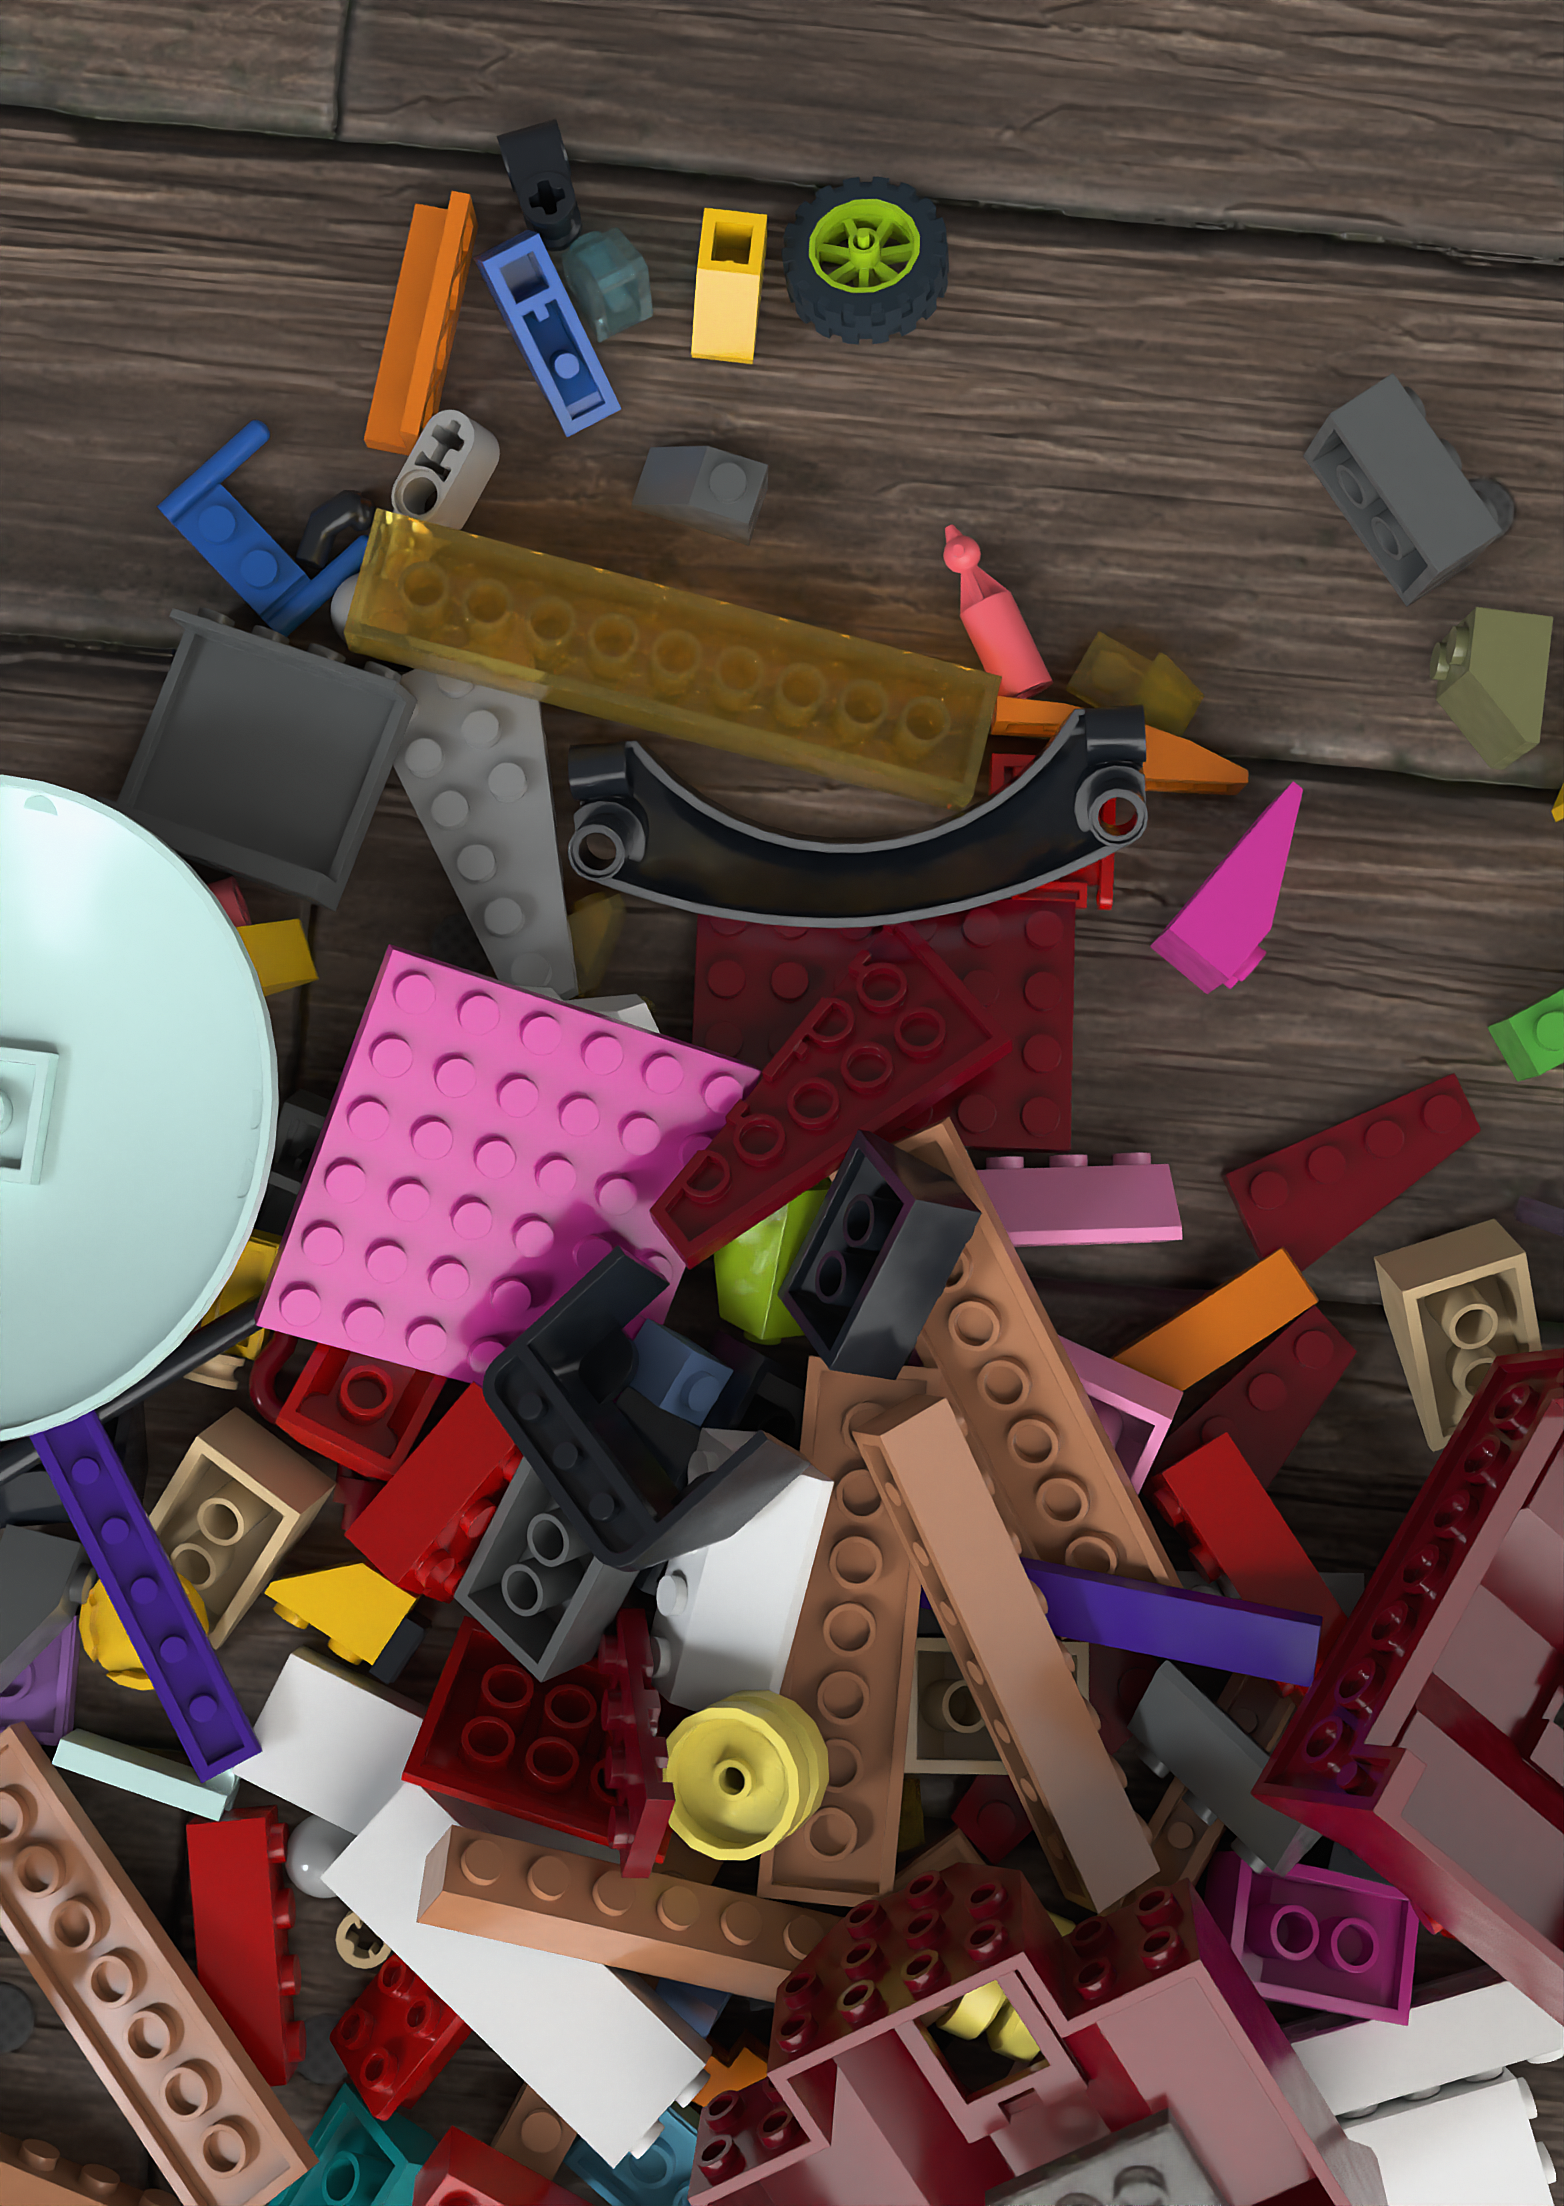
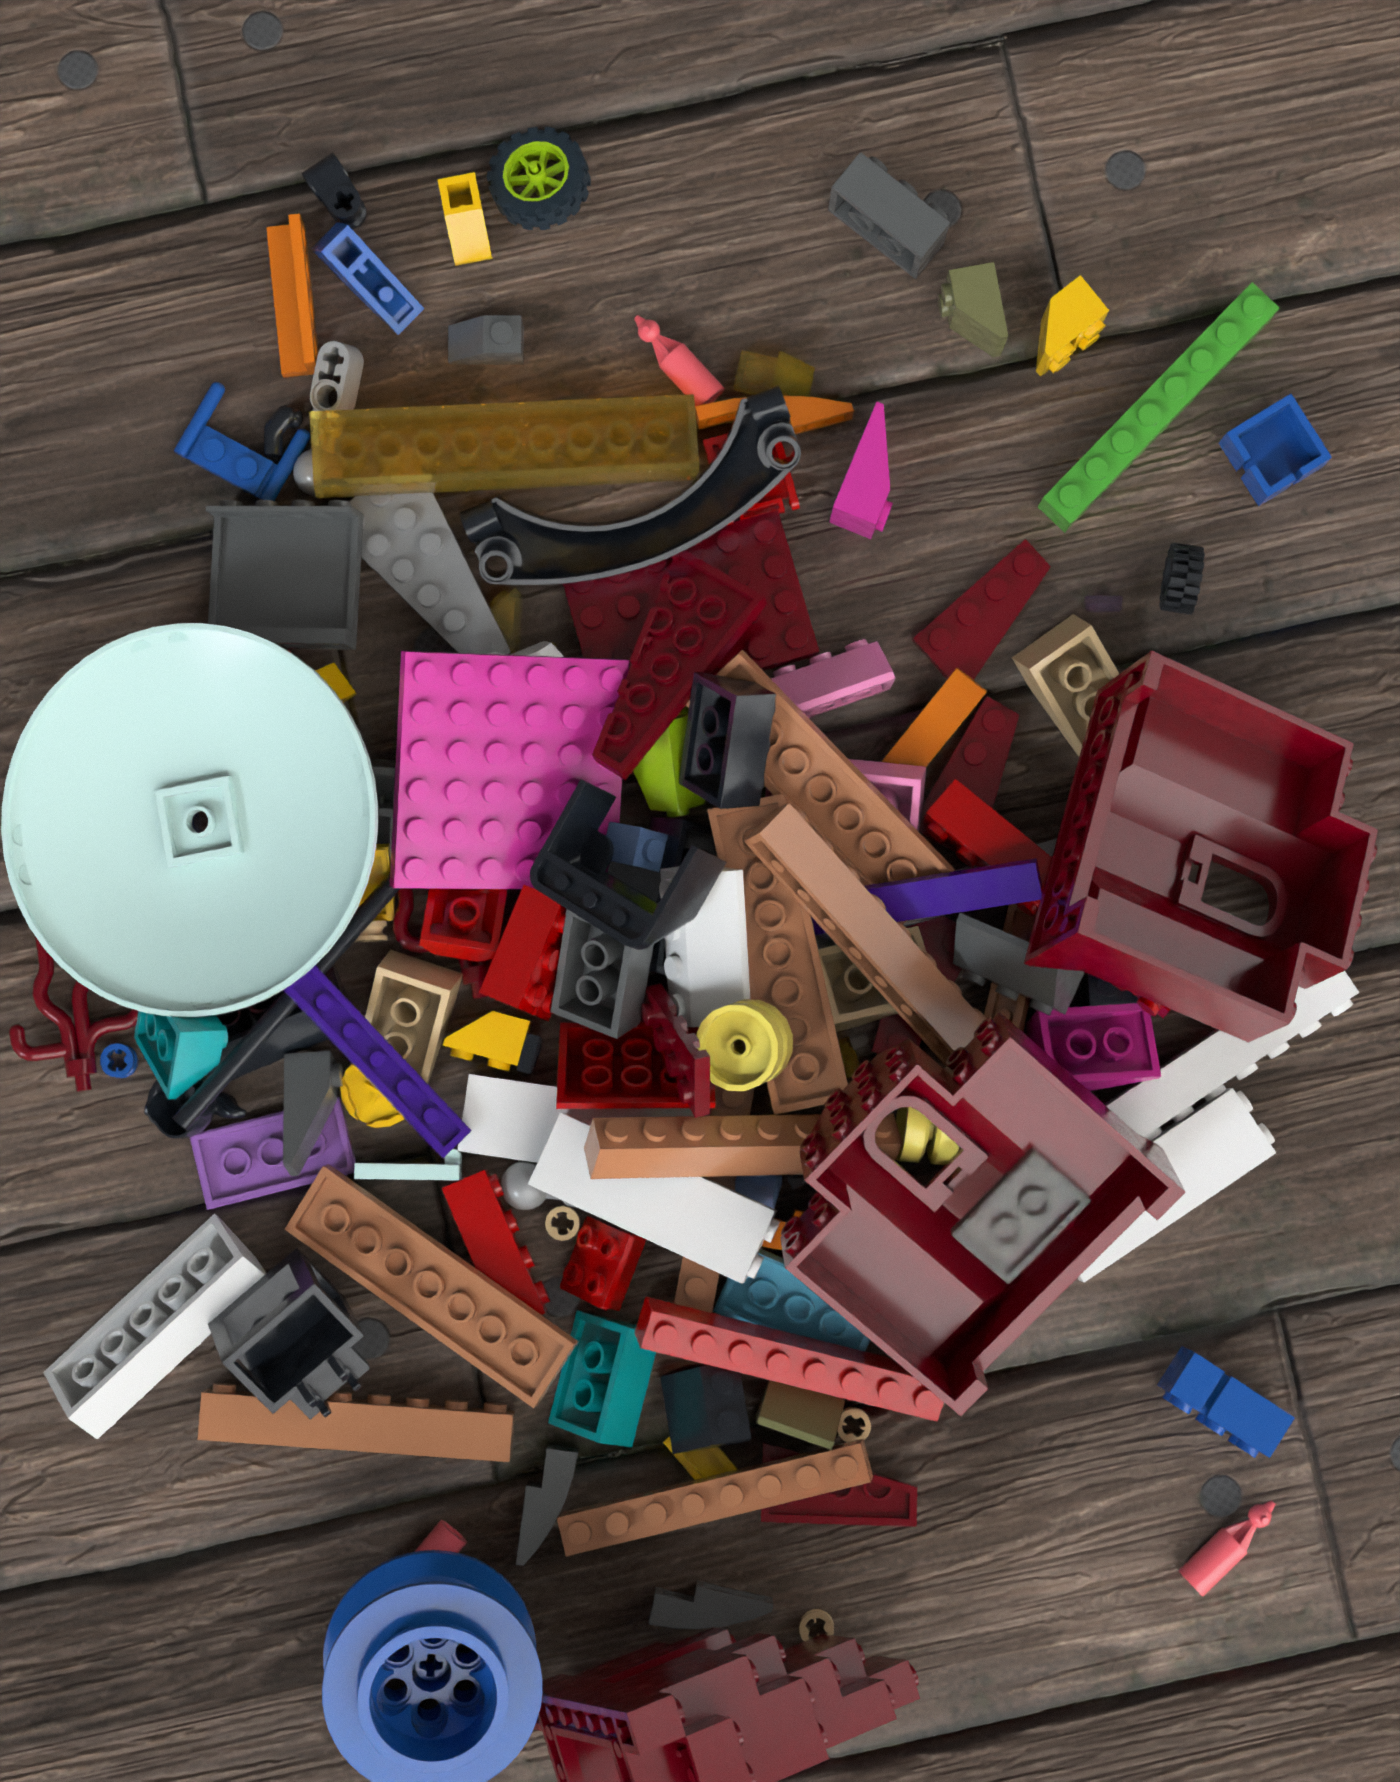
camera: 15 degrees left, 0 degrees up
clear light blue slope [561,227,653,342] -> none

